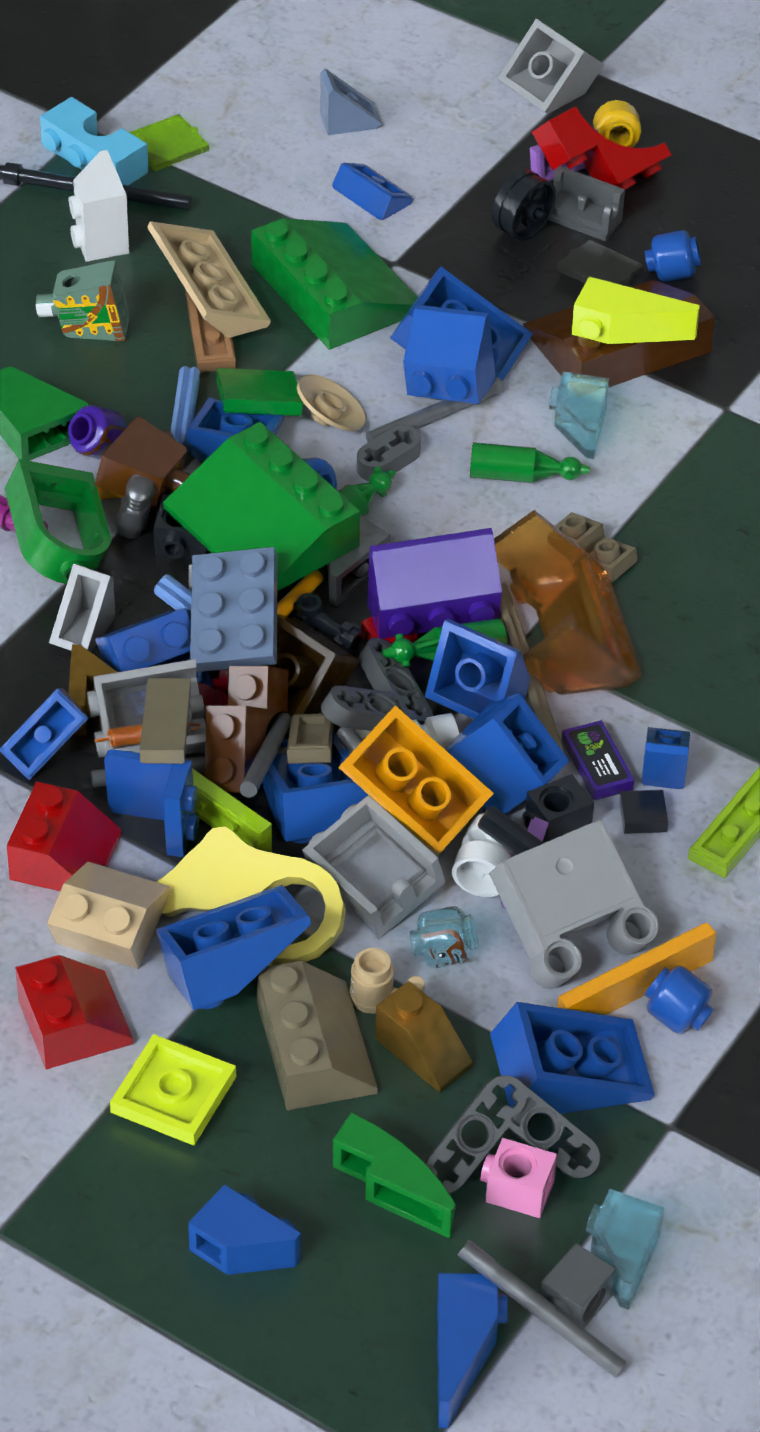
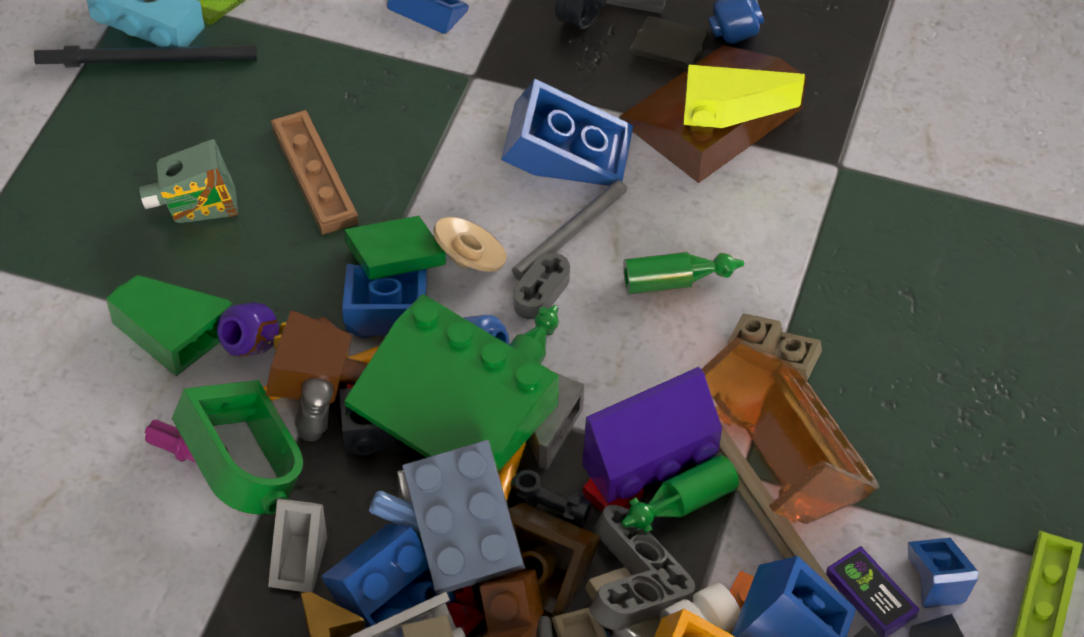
camera: 15 degrees left, 5 degrees up
white slope [69,150,129,261] -> none
tan slope [147,221,271,338] -> none
medium blue axle [170,366,200,453] -> none
green slope [251,218,417,350] -> none
blue slope [403,305,496,404] -> none
blue slope [425,619,531,719] -> none
clear light blue slope [549,372,609,459] -> none

